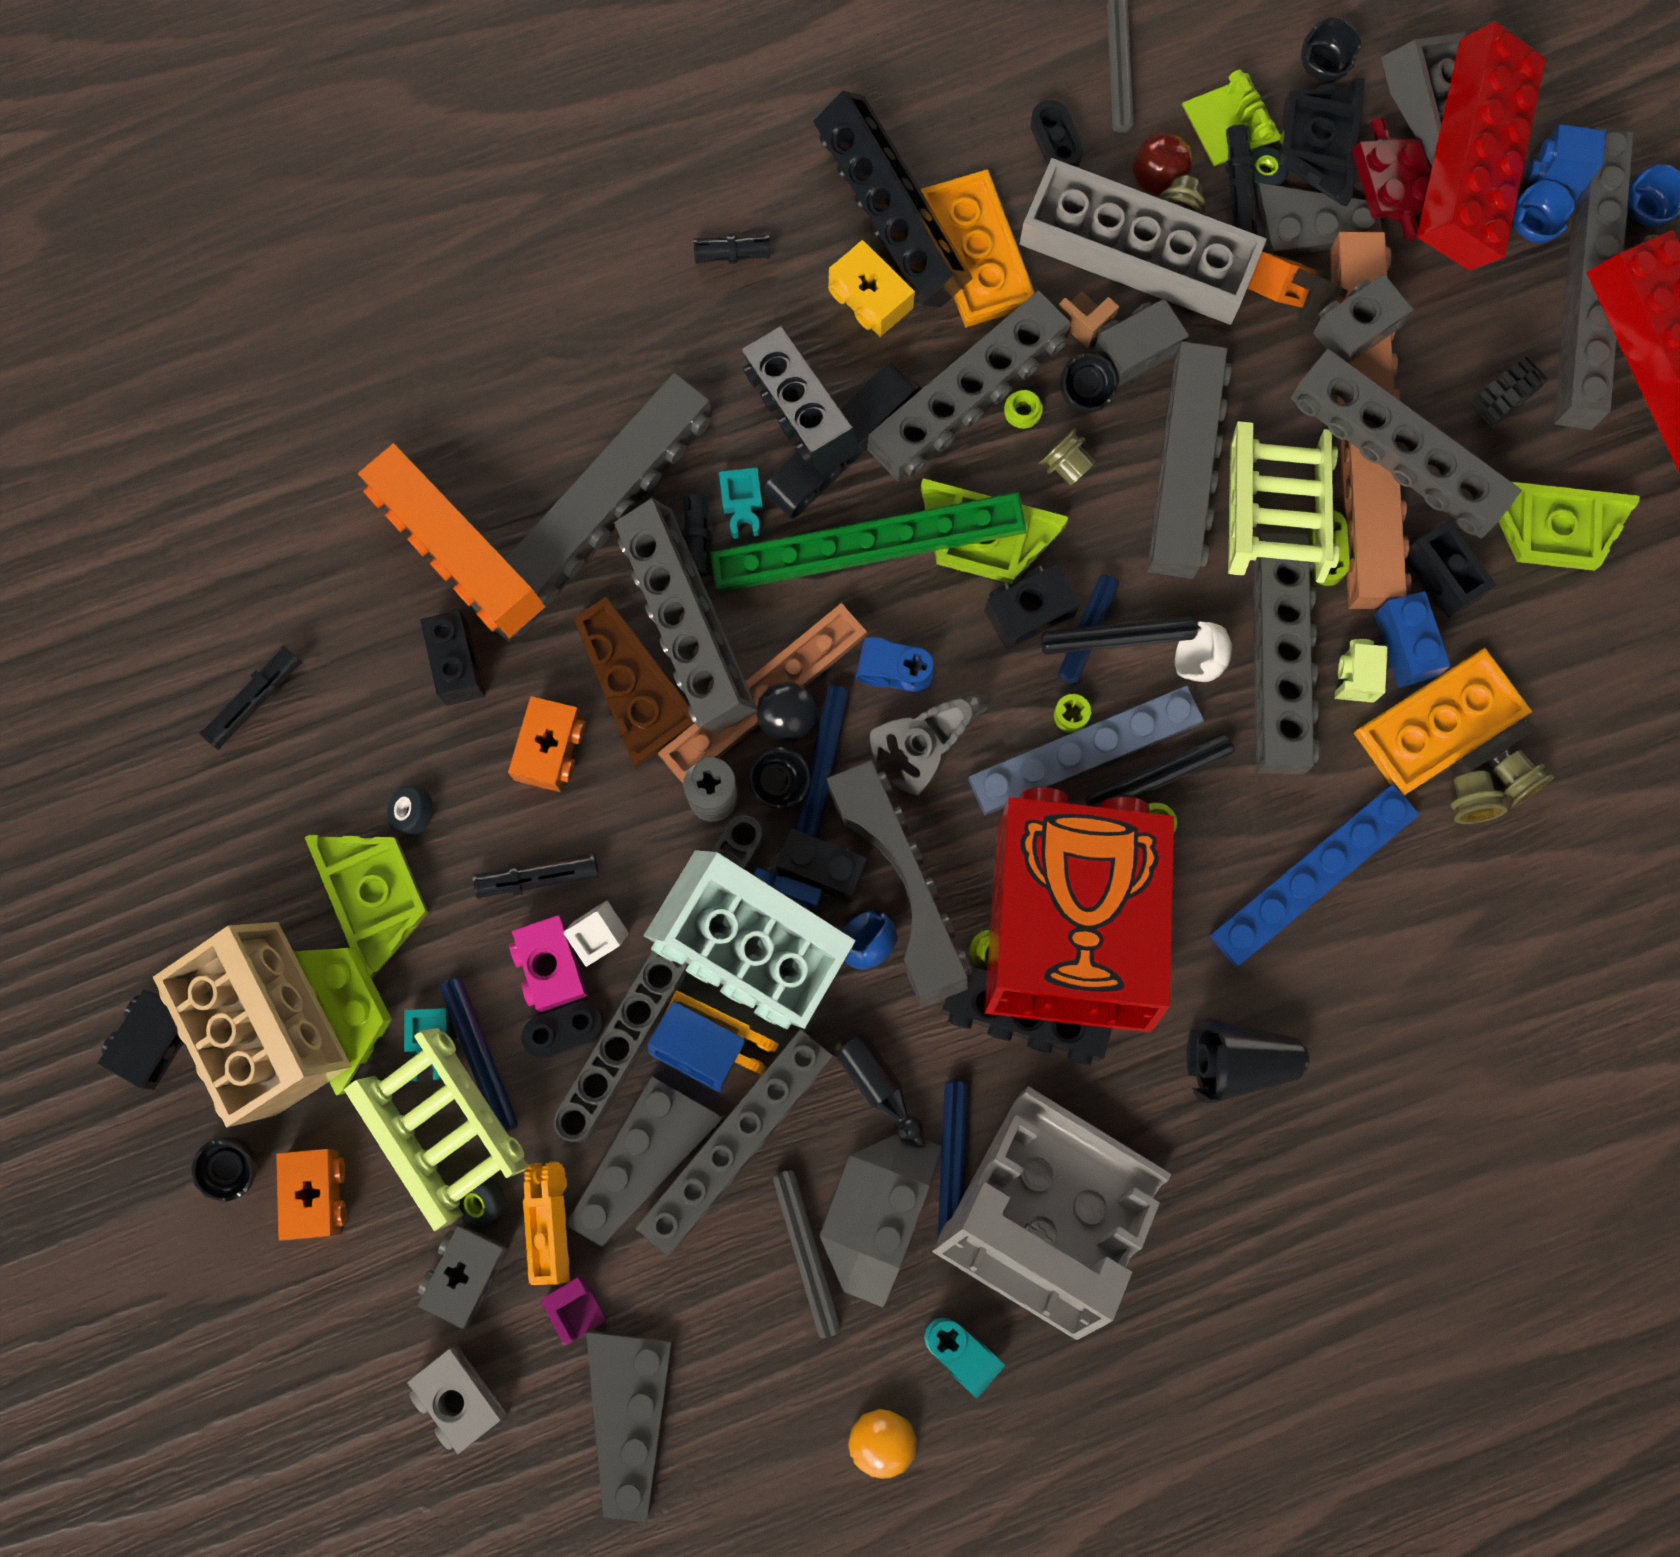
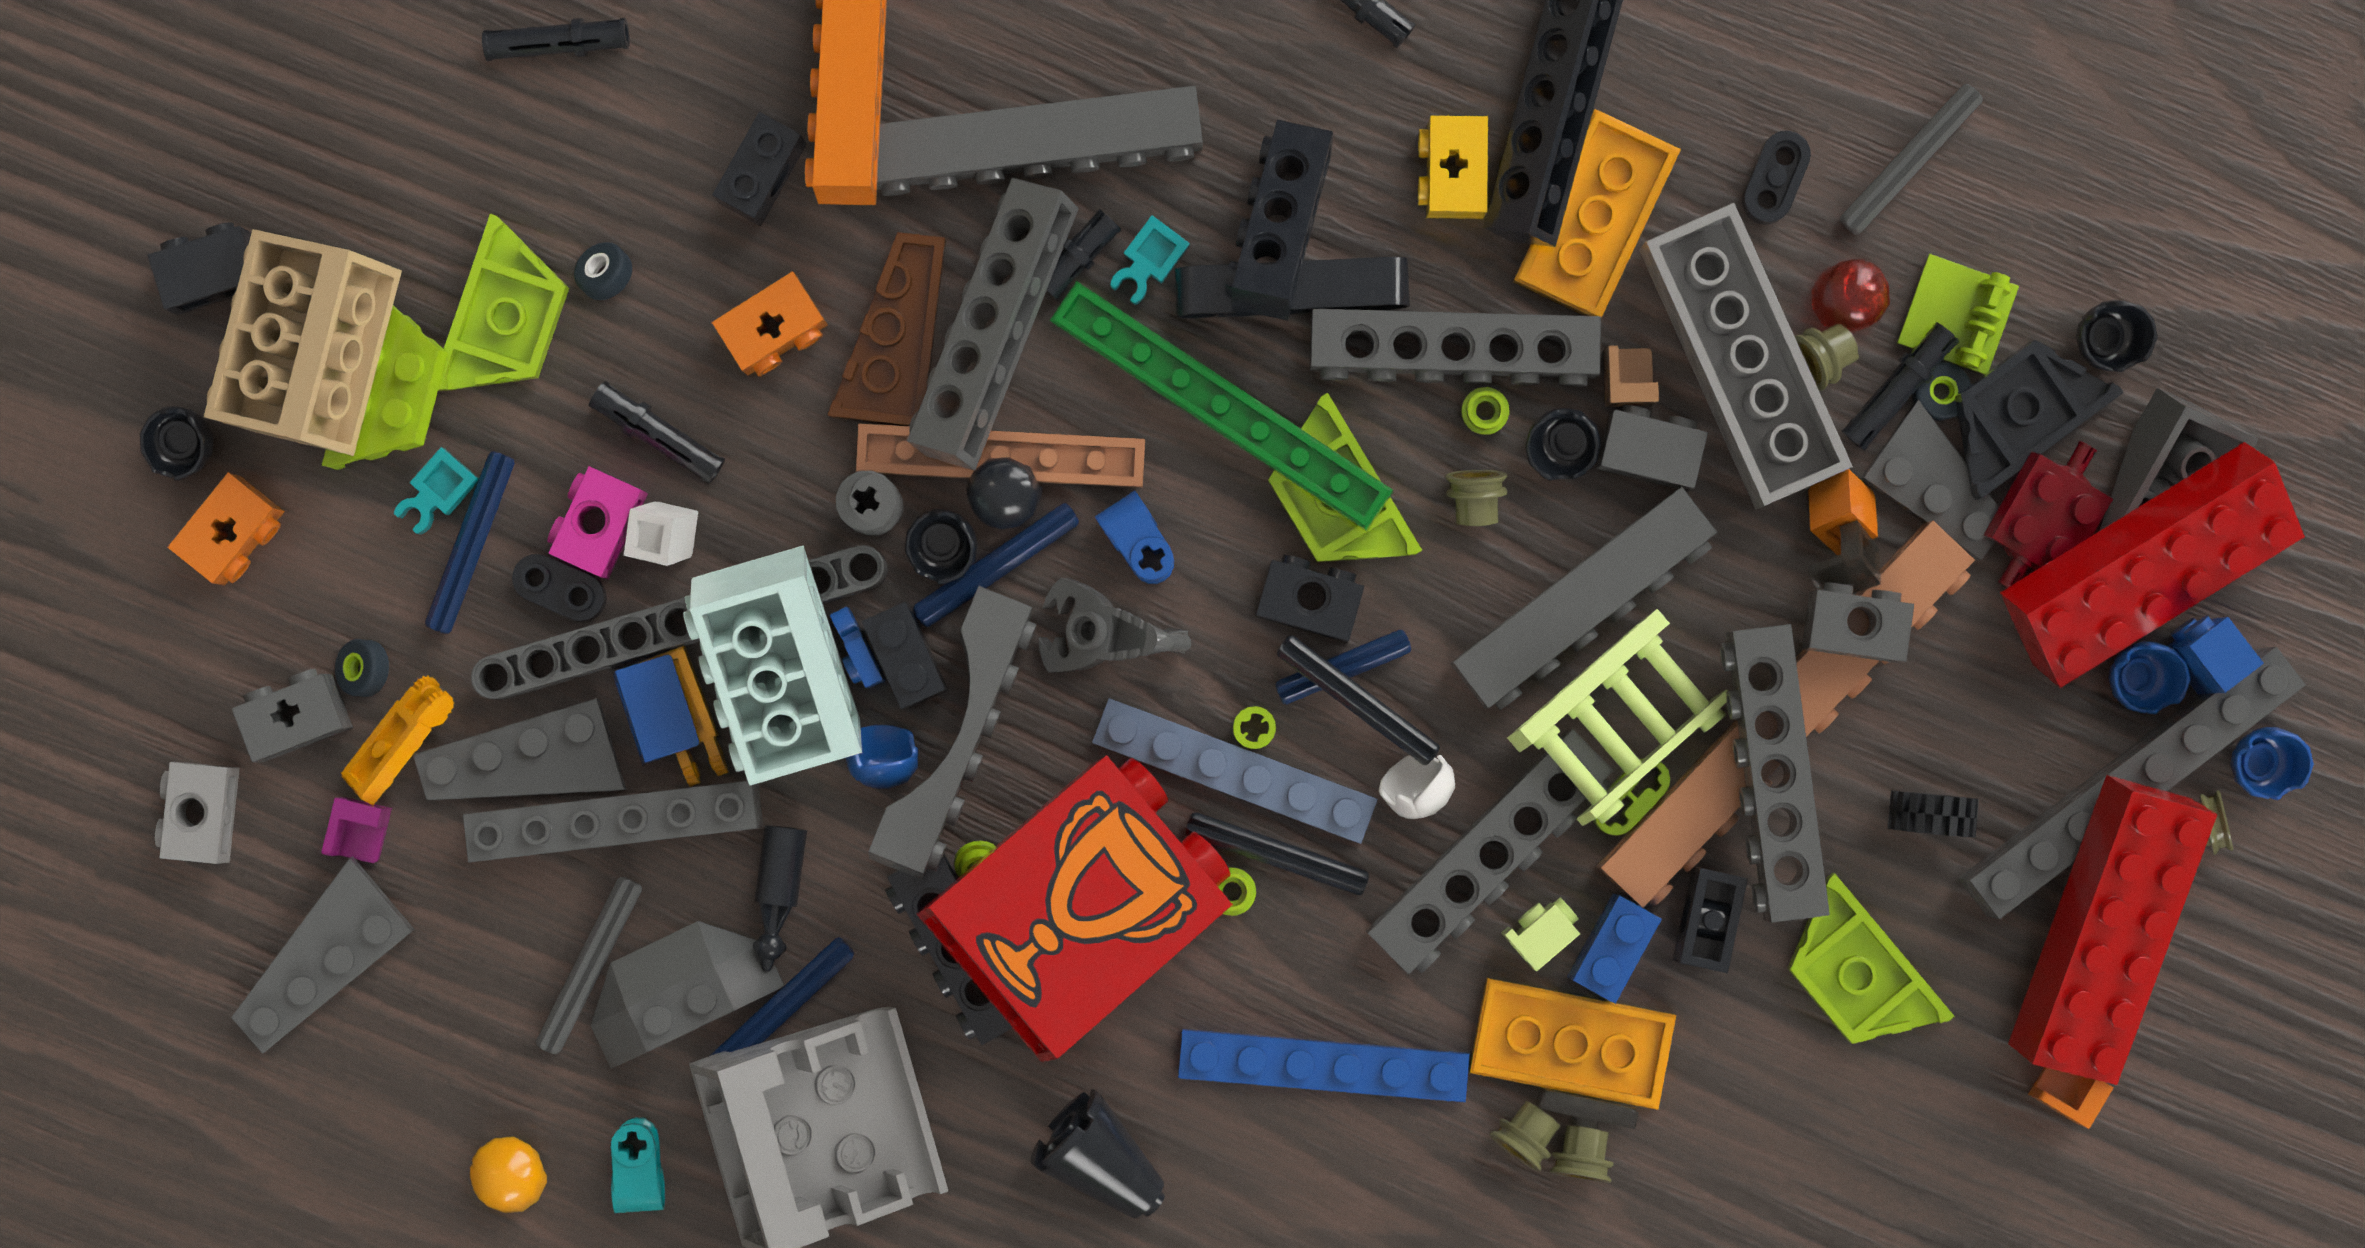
camera: 45 degrees right, 10 degrees up
yellowish green fence [344,1028,529,1231] -> none

